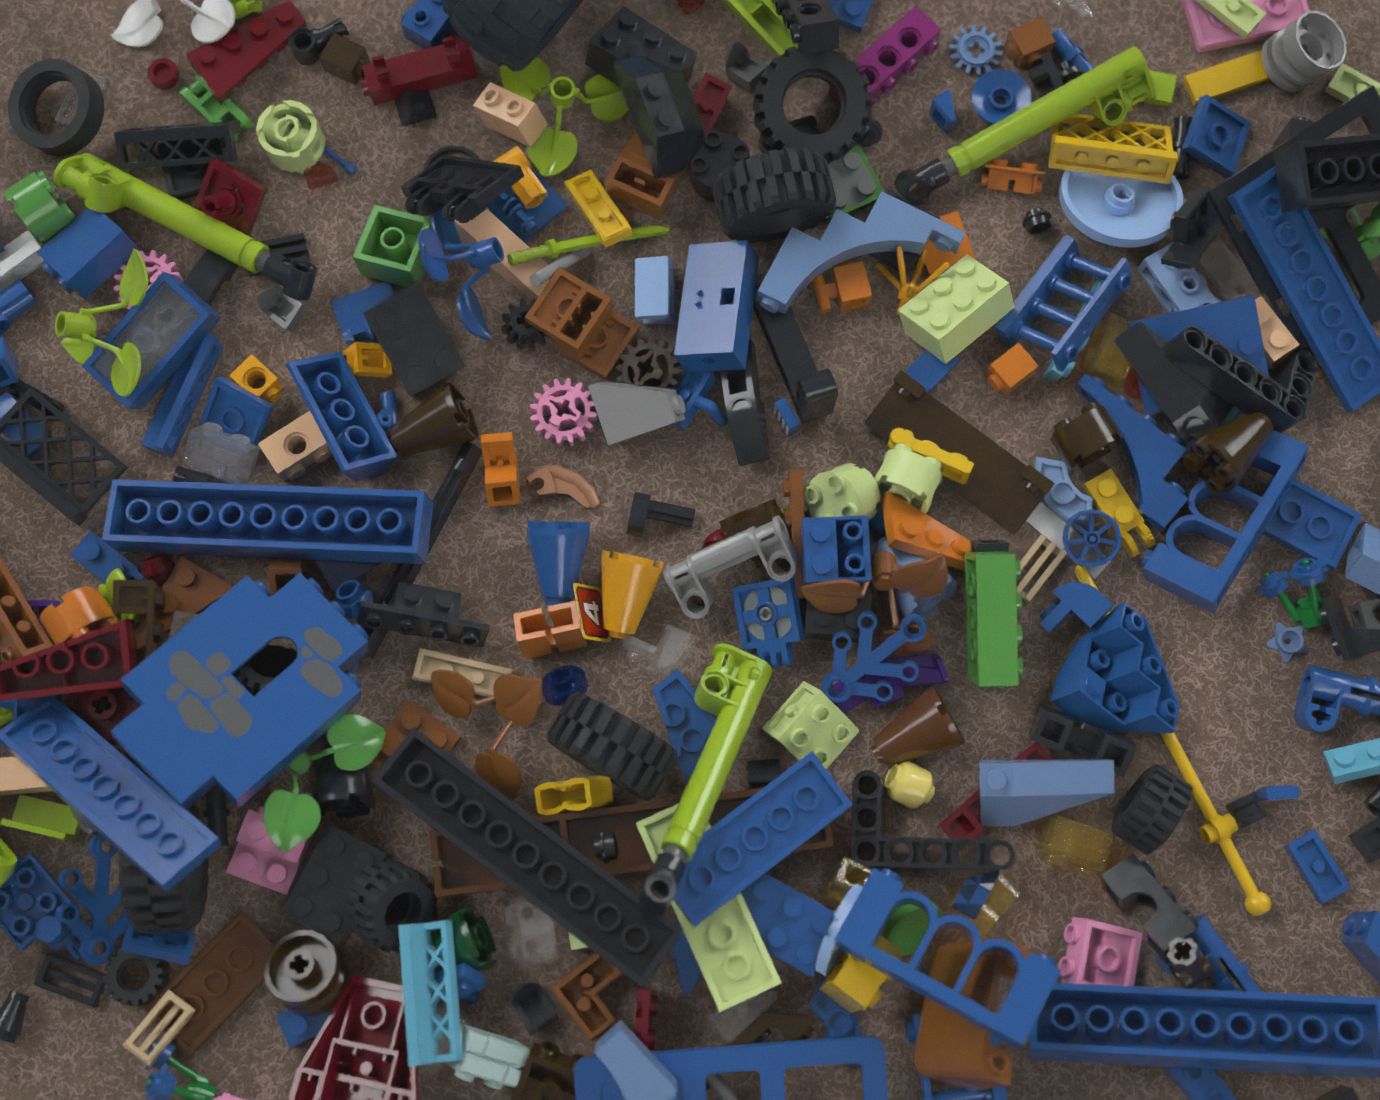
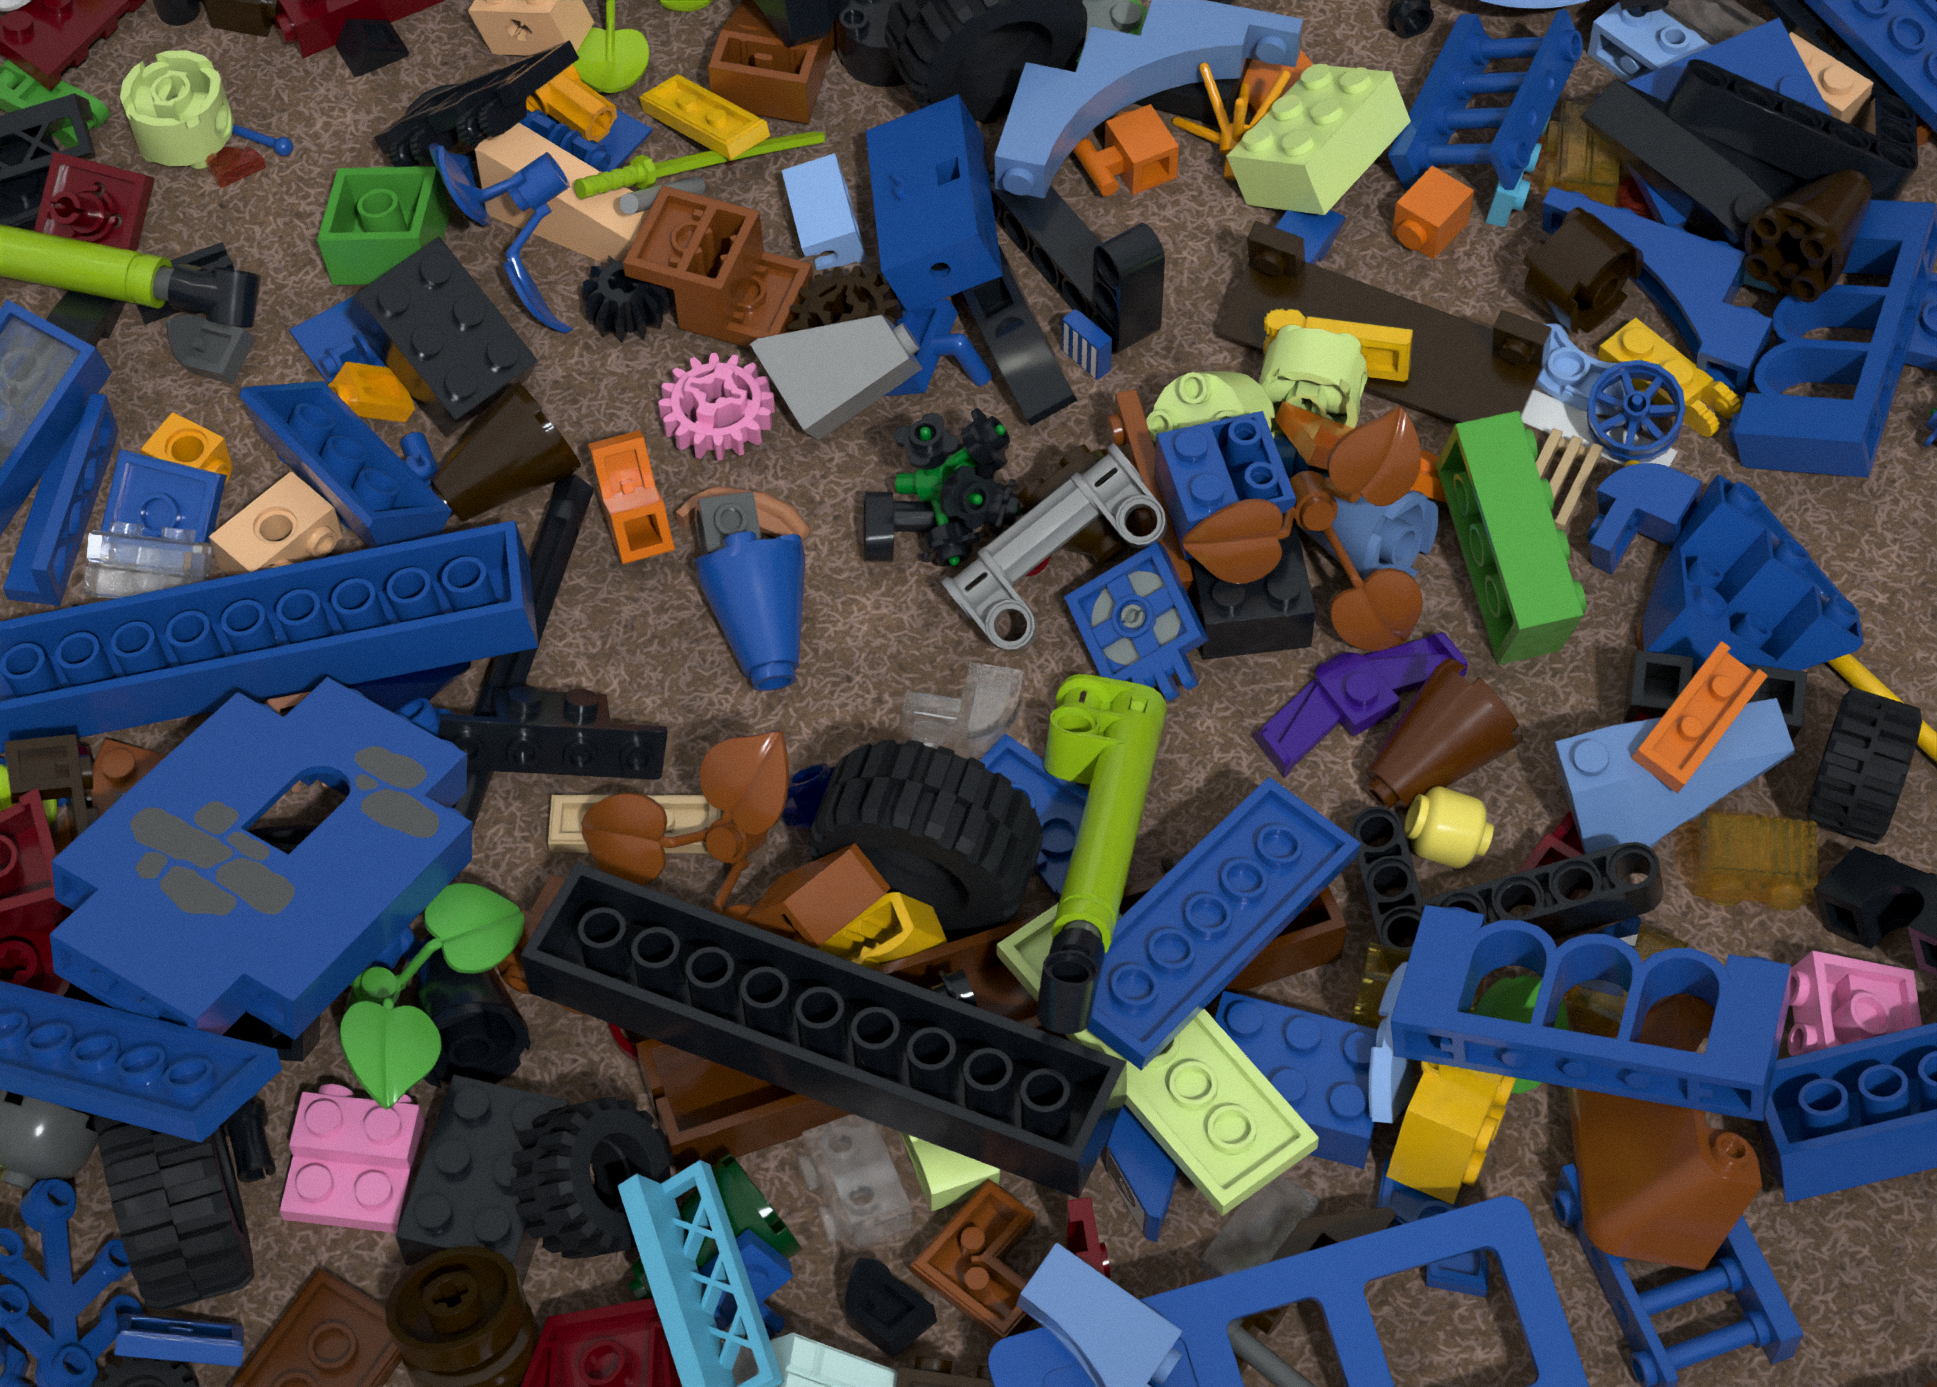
camera: 10 degrees left, 20 degrees down
orange piece [513,600,587,660] -> none
sticker [573,583,611,642] -> none
light orange cone [601,550,665,639] -> none
yellowish green bracket [762,681,859,769] -> none
blue plant [821,611,927,703] -> none
none -> dark grey brick [694,491,761,556]
none -> dark orange slope [745,843,891,948]
none -> black plant [894,408,1022,567]
none -> orange hinge [1631,641,1768,793]

